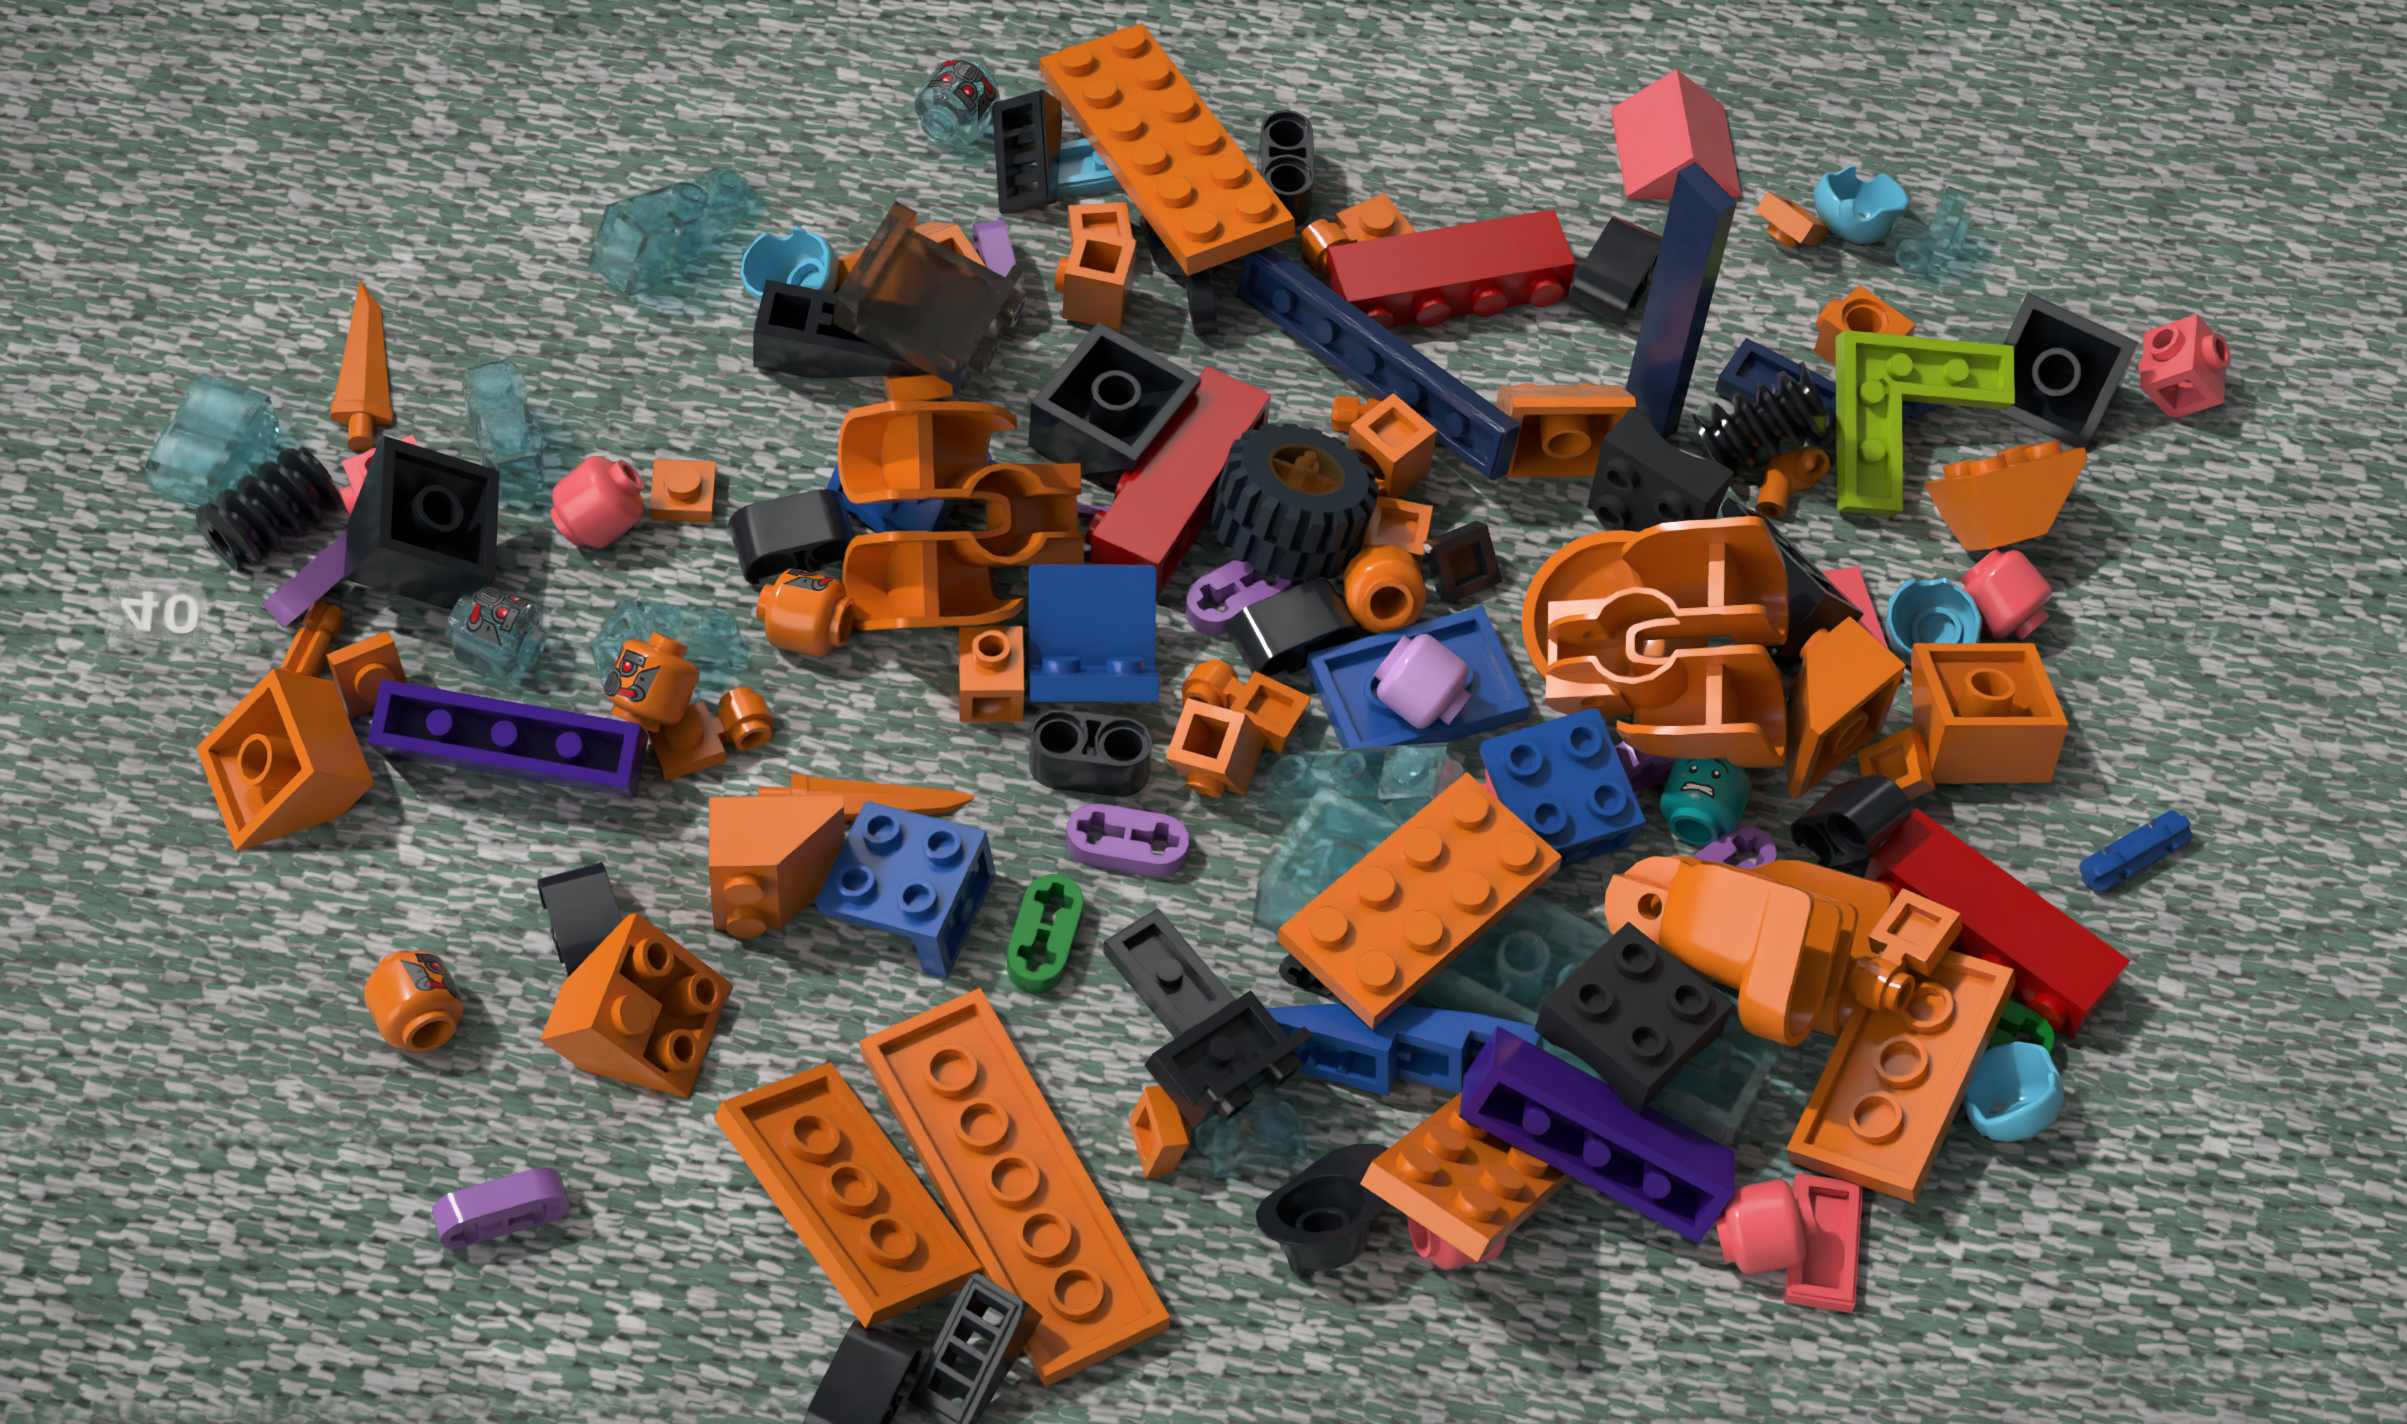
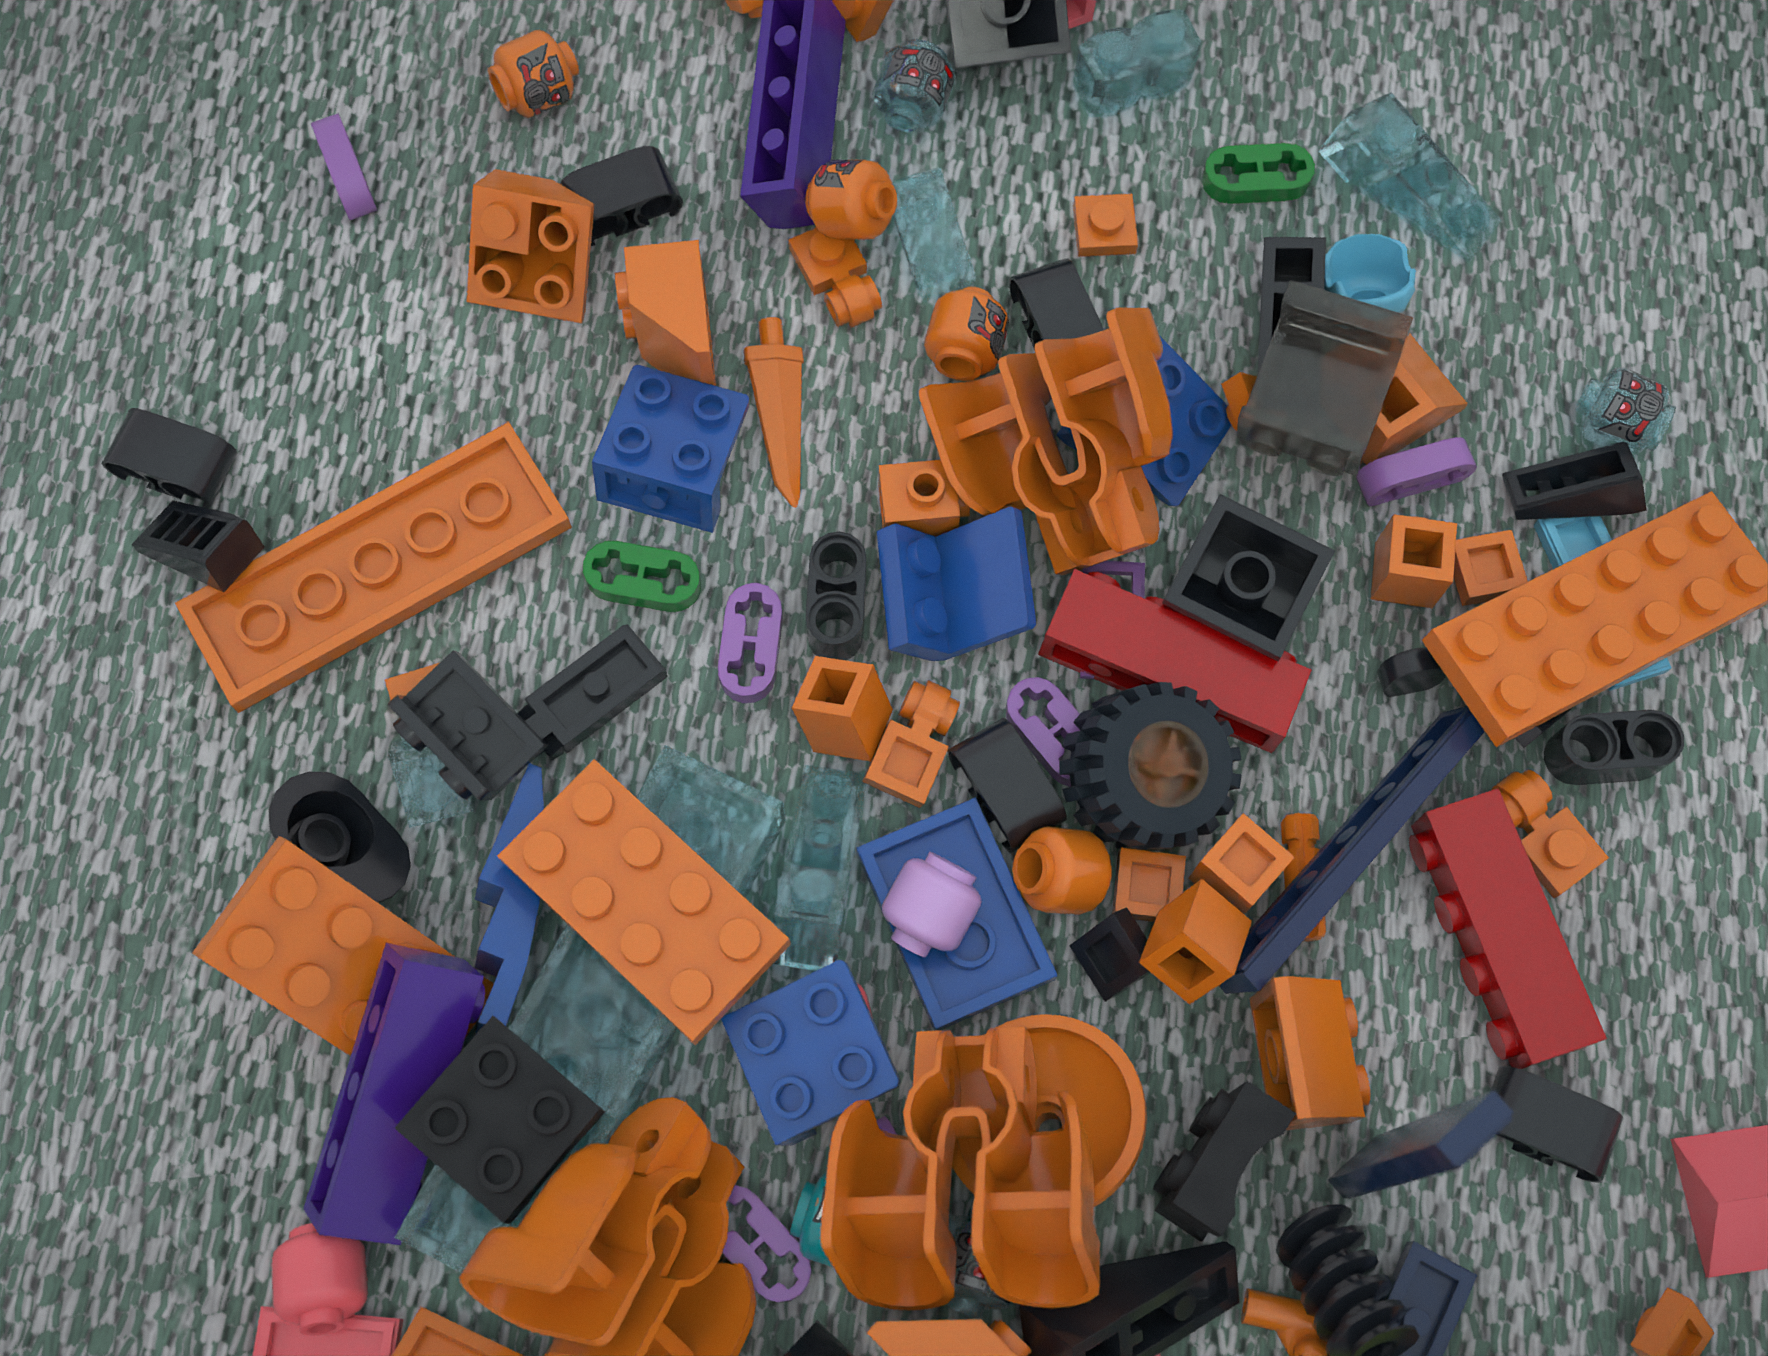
camera: 90 degrees right, 15 degrees up
coral head [550,456,645,548] -> none
orange plate [714,1062,983,1329] -> none
none -> orange brick [1139,879,1252,1005]
none -> green beam [1202,143,1315,204]

